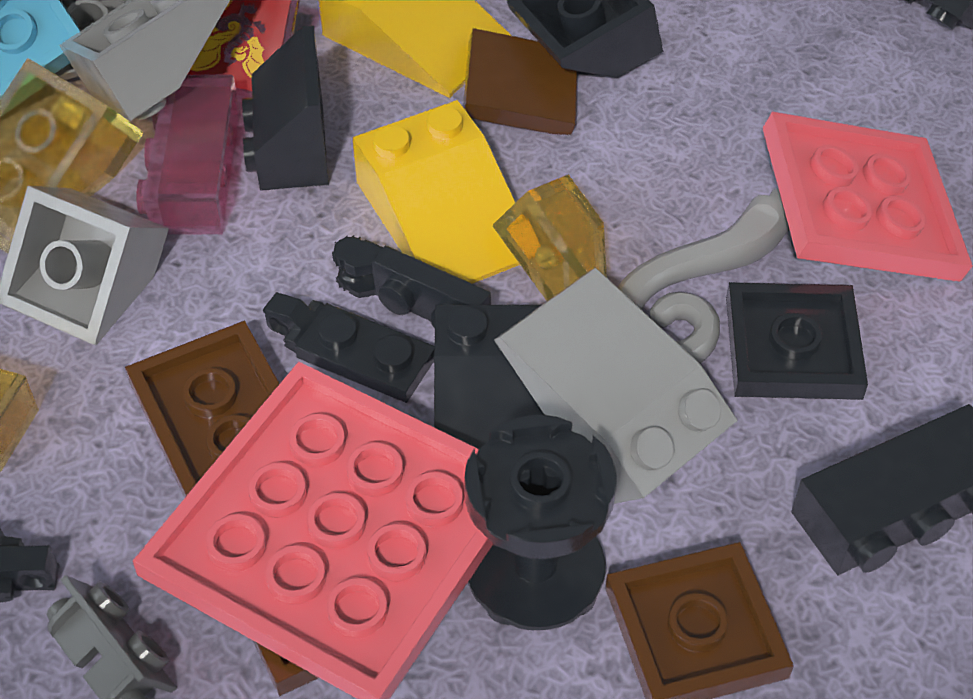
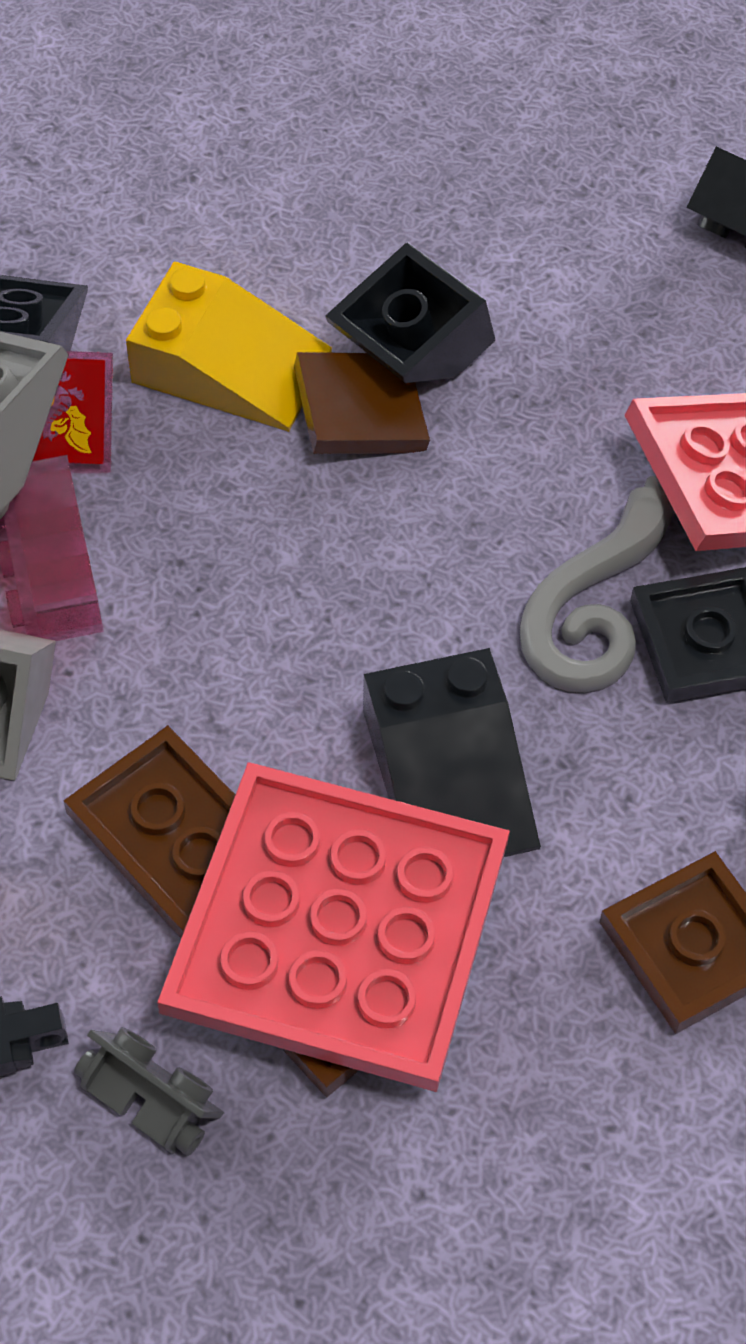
camera: 15 degrees left, 5 degrees up
black slope [242,25,329,191] -> none
black hinge [263,292,434,403] -> none
black hinge [332,235,491,328] -> none
yellow slope [352,100,539,284] -> none
black piece [465,415,616,631] -> none
clear yellow slope [492,174,607,301] -> none
light grey slope [494,268,738,504] -> none

